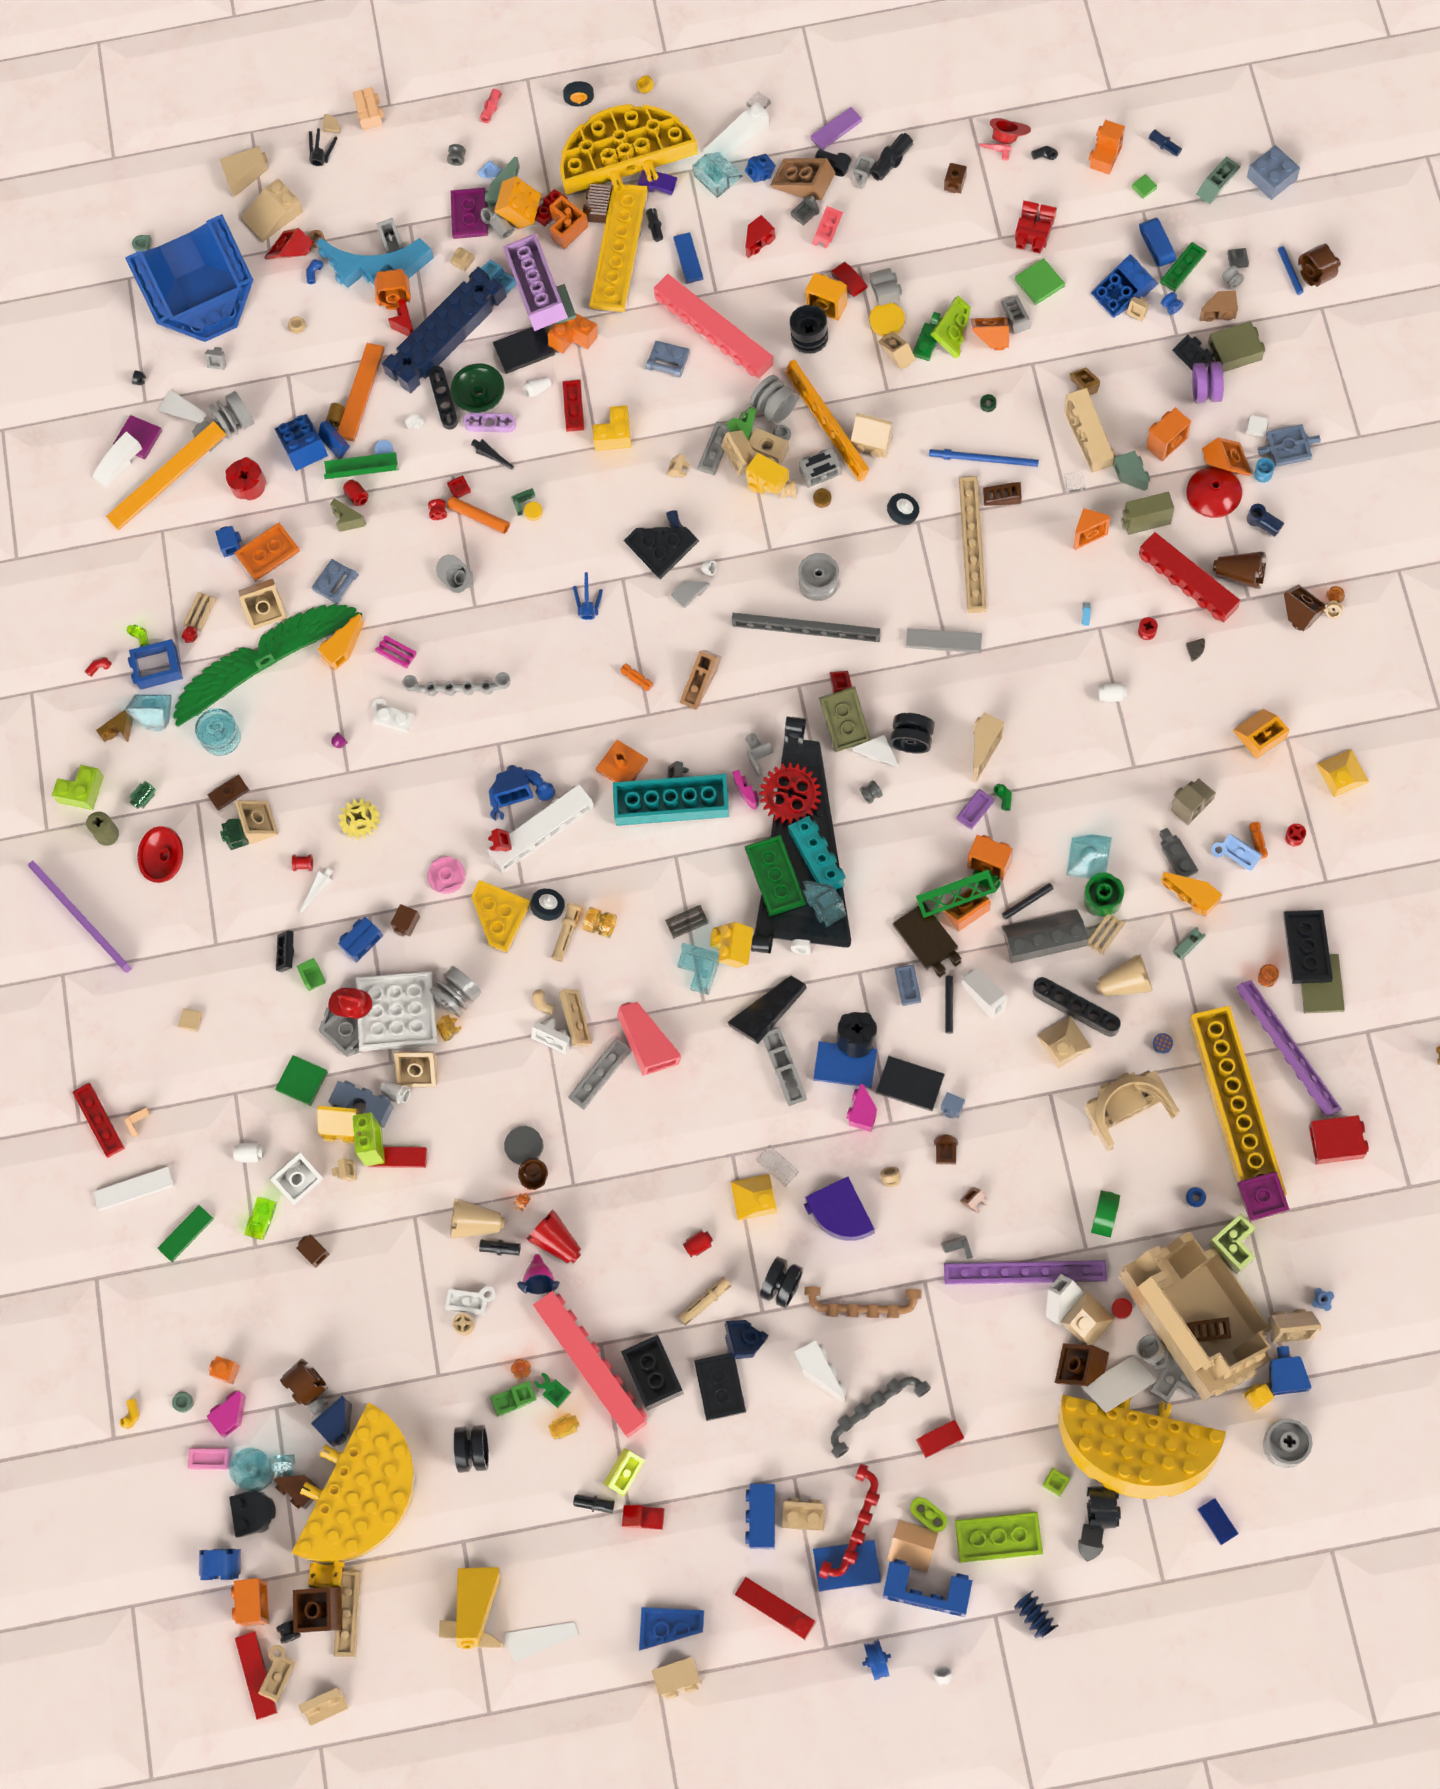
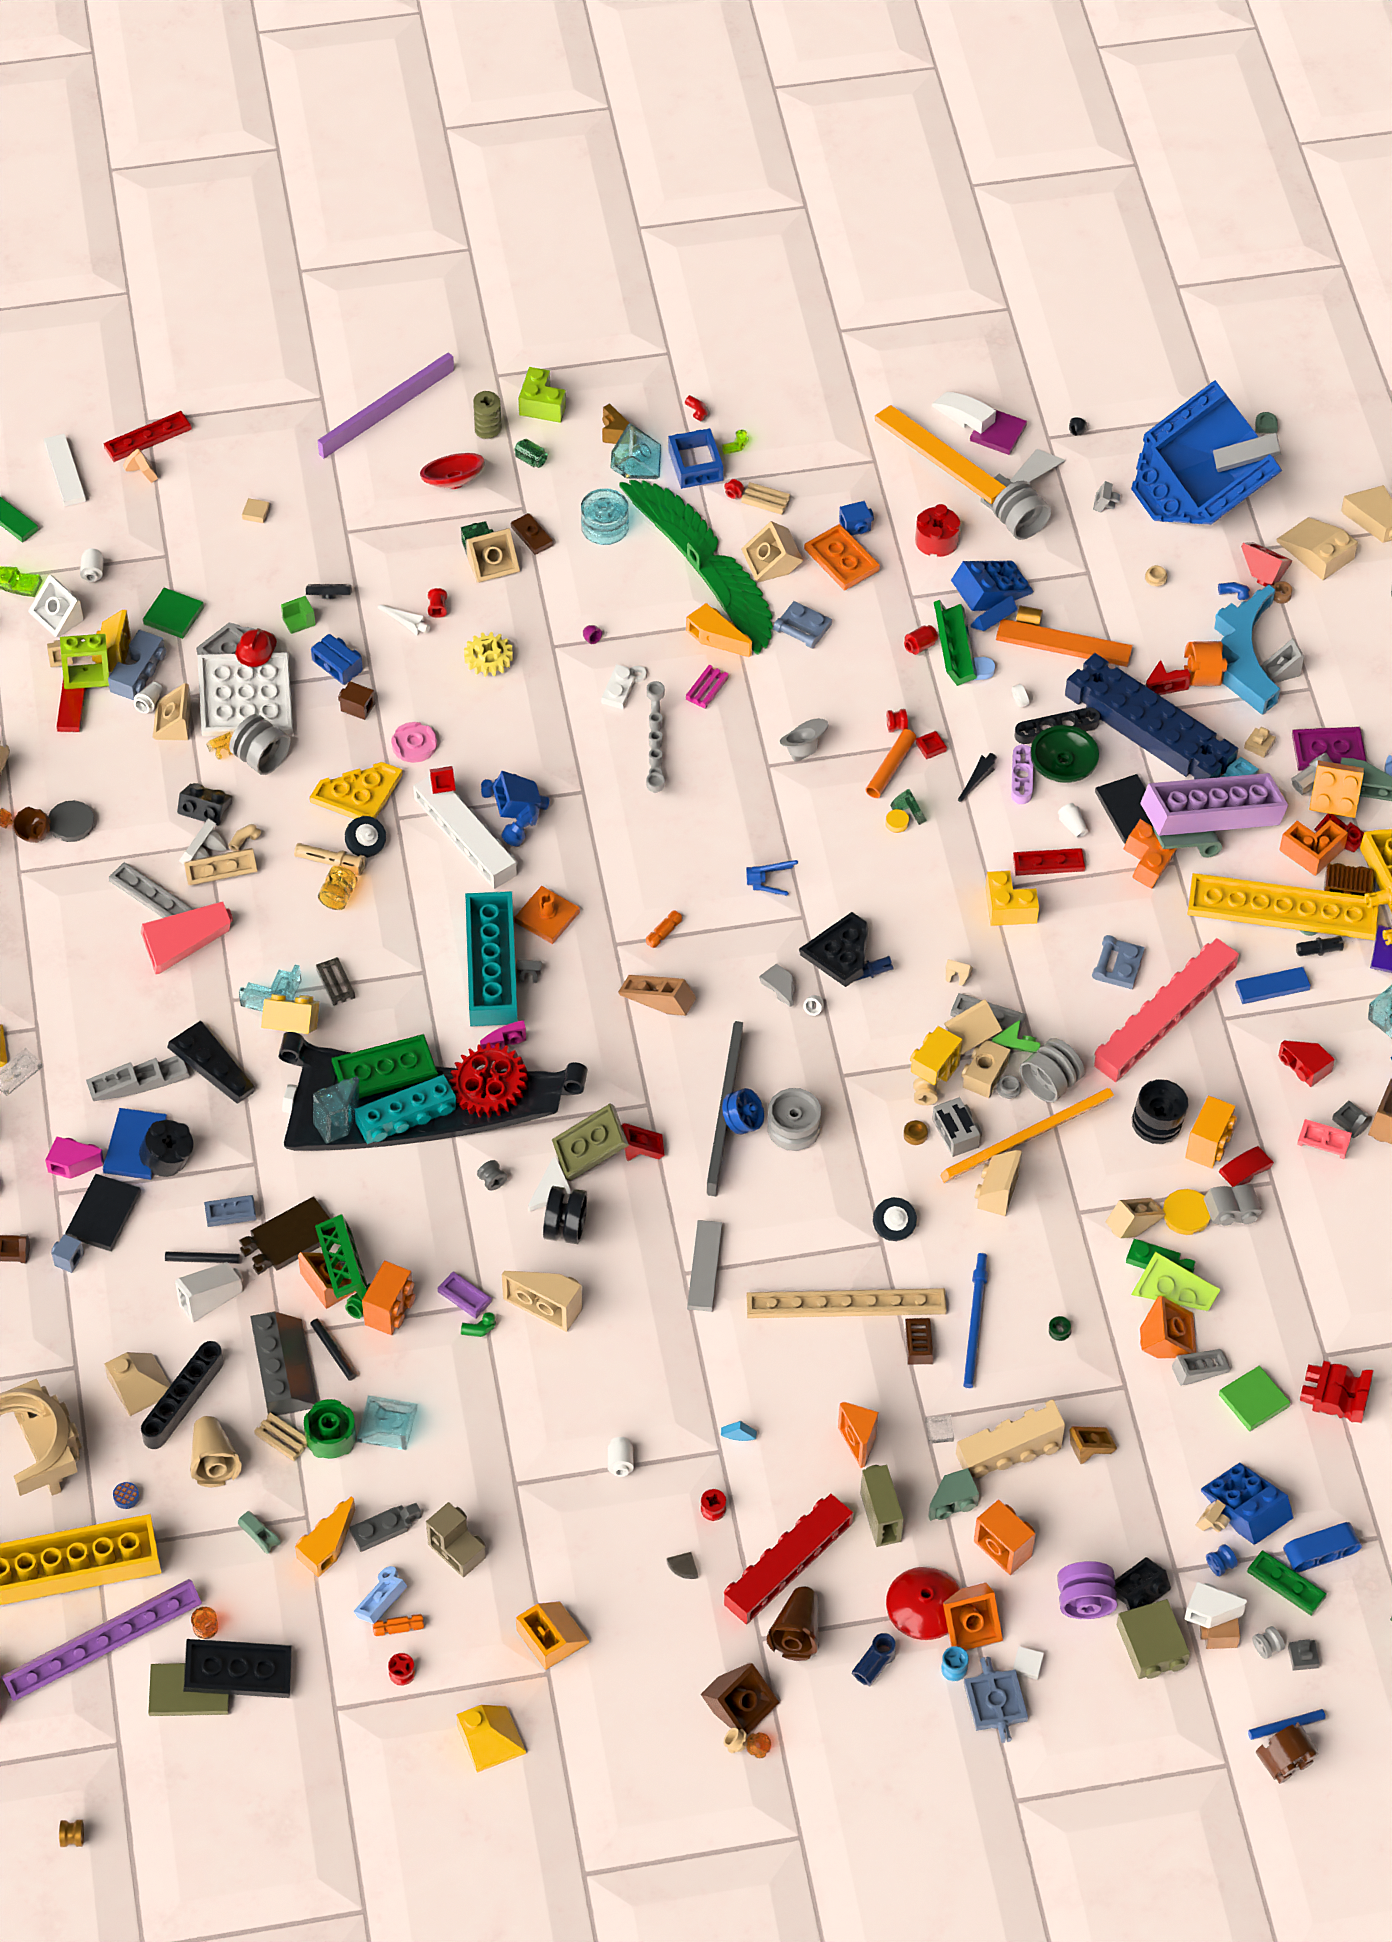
camera: 80 degrees right, 15 degrees down
olive slope [330,498,366,532] -> none
light grey bracket [745,733,773,777] -> none
none -> black bracket [177,783,233,826]
none -> blue wheel [722,1088,764,1135]
none -> white slope [1185,1582,1247,1629]
none -> light grey tile [1213,433,1281,472]

